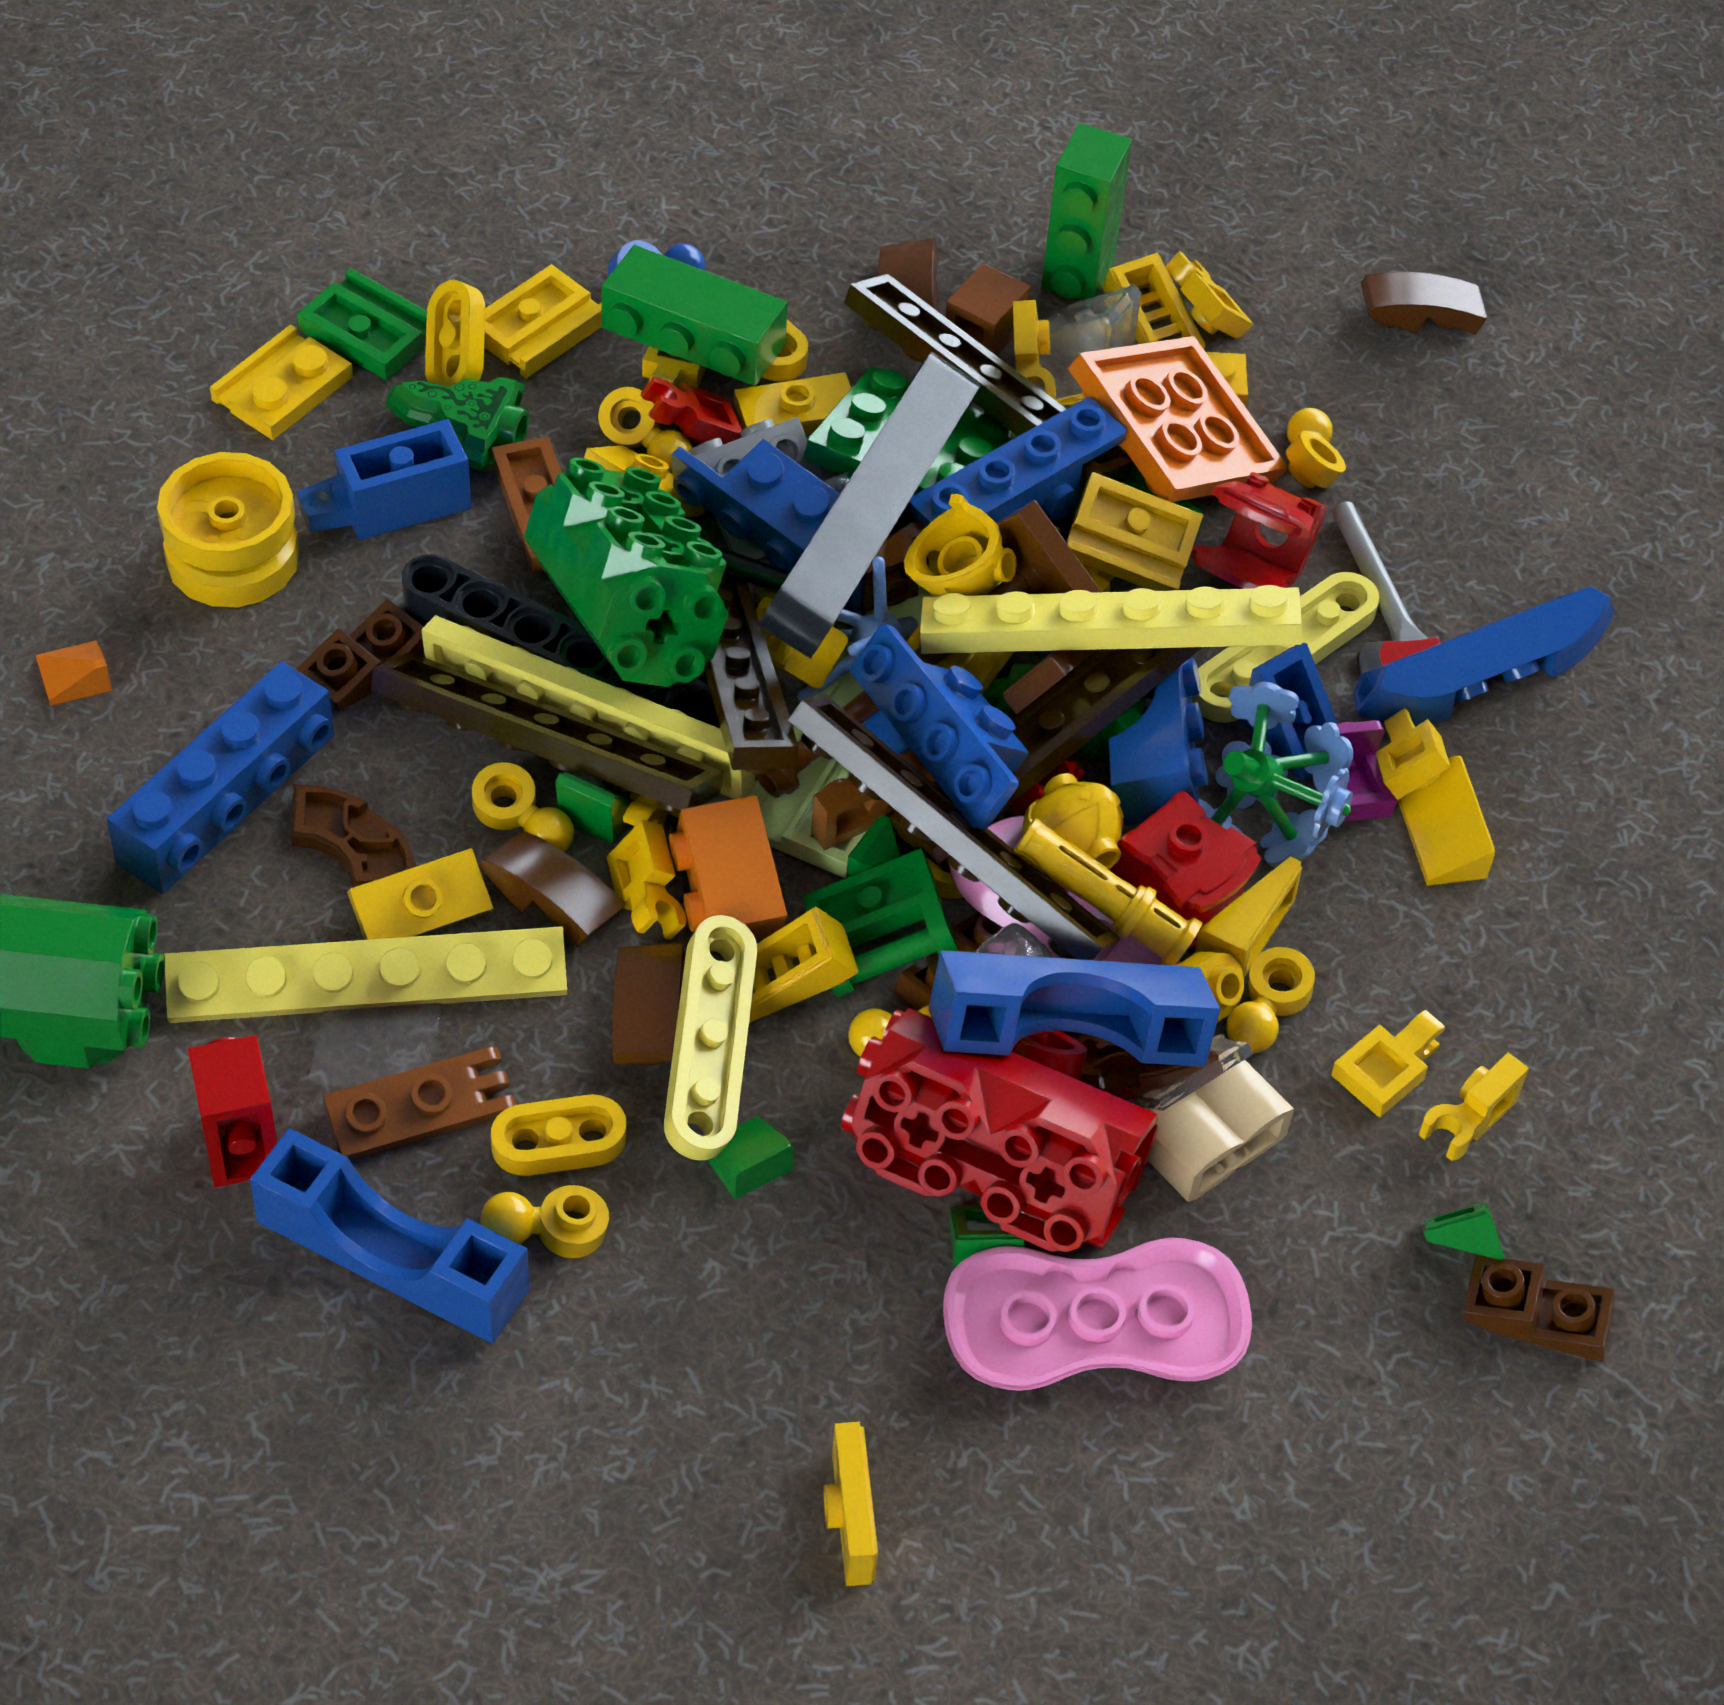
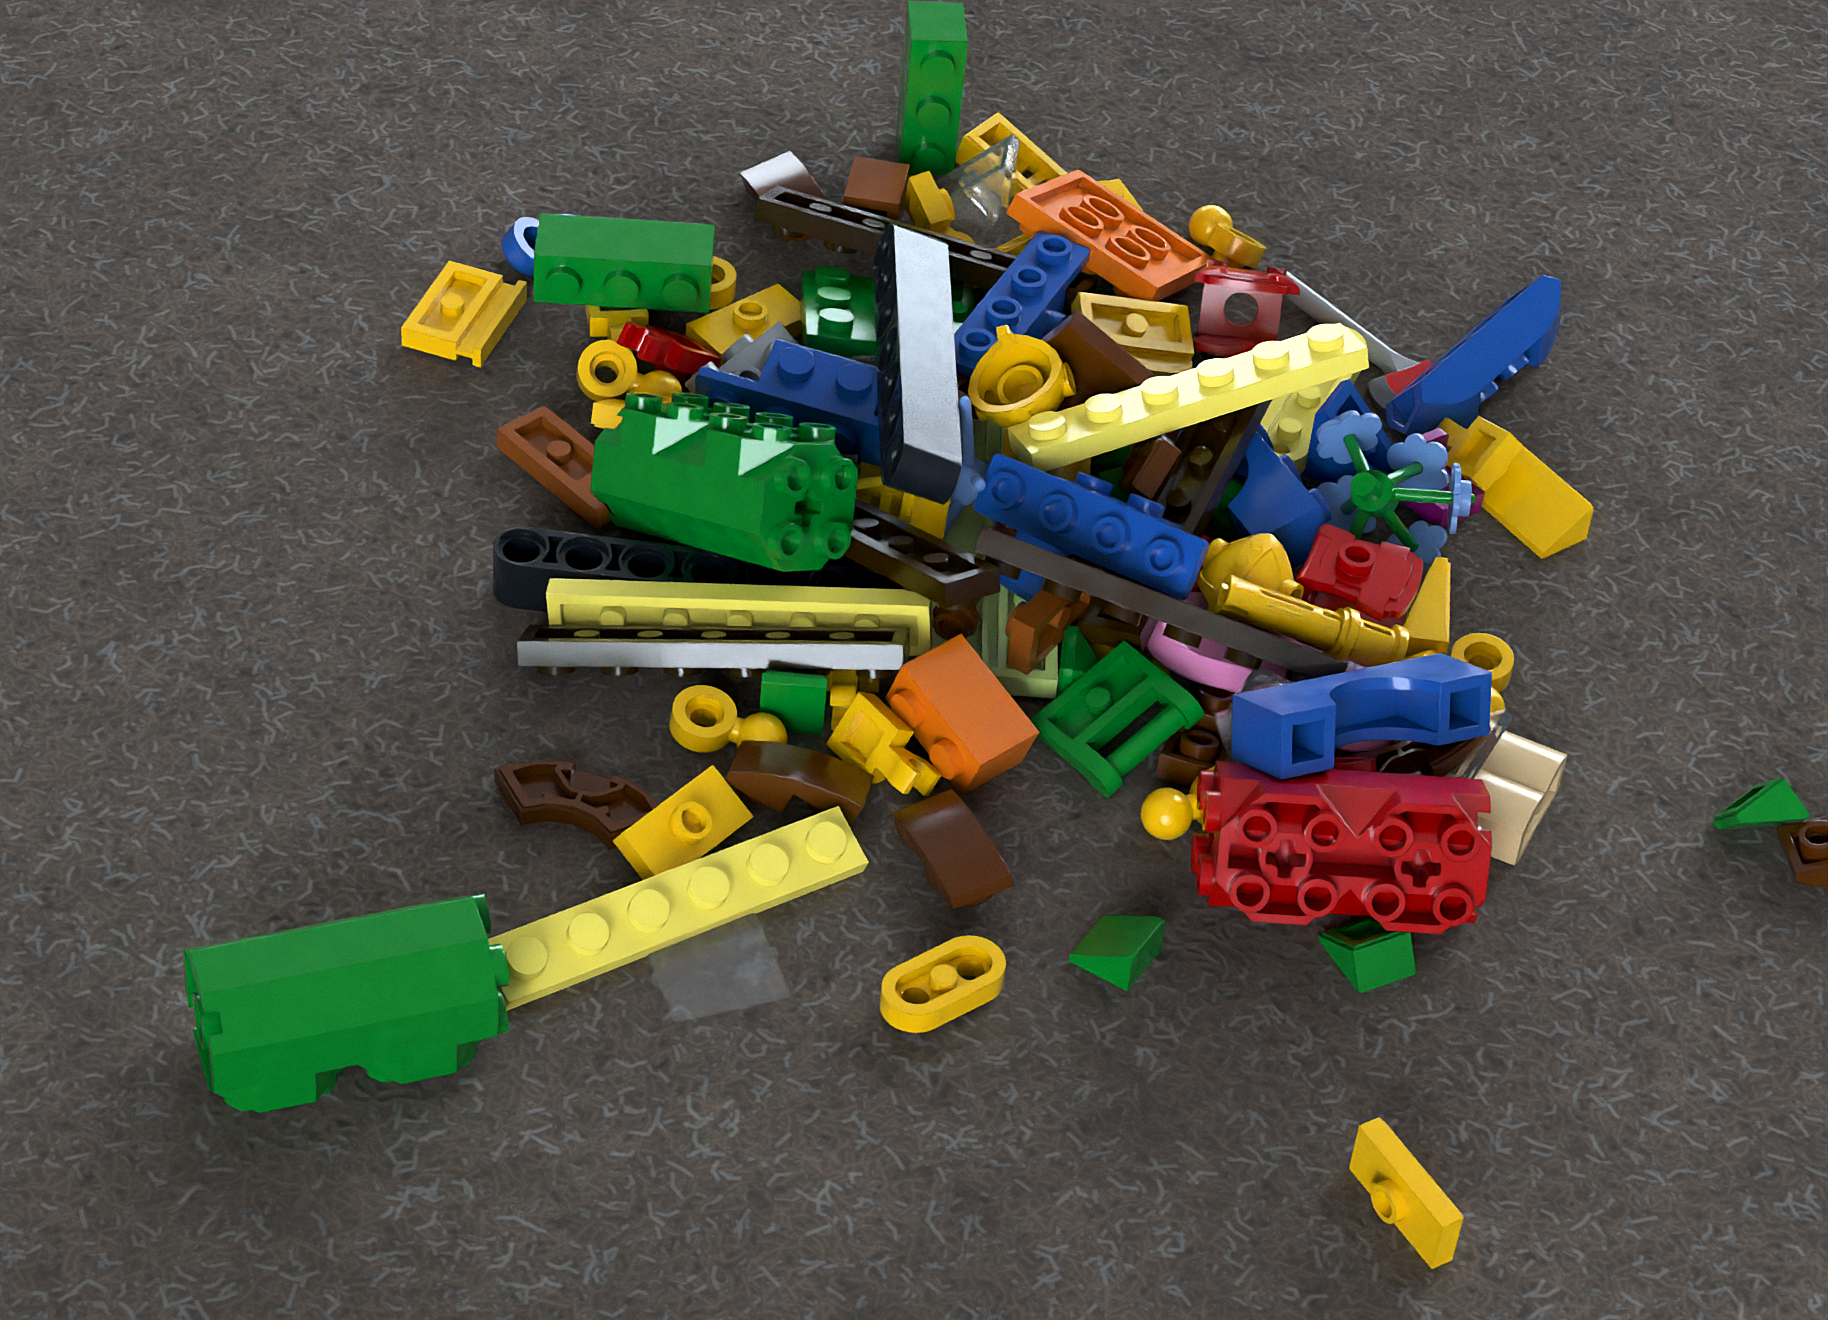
camera: 25 degrees left, 10 degrees down
orange slope [35,640,112,706] -> none
blue brick [106,661,334,894] -> none
yellow wheel [157,452,299,608] -> none
red brick [188,1035,277,1188] -> none
yellow plate [210,324,353,440] -> none
blue arch [250,1128,530,1344] -> none
reddish brown slope [295,599,424,710] -> none
green plate [297,268,427,381] -> none
blue hinge [297,419,471,541] -> none
dark orange hinge [323,1046,517,1161] -> none
green rock [386,377,529,472] -> none
yellow plate [425,280,485,387] -> none
yellow plate [480,1185,609,1258] -> none
light yellow plate [664,915,757,1161] -> none
yellow slope [749,906,858,1023] -> none
bright pink plate [943,1237,1252,1391] -> none
yellow plate [1165,251,1253,339] -> none
yellow plate [1331,1010,1445,1118] -> none
reddish brown slope [1361,272,1487,335] -> none
yellow plate [1419,1052,1529,1161] -> none

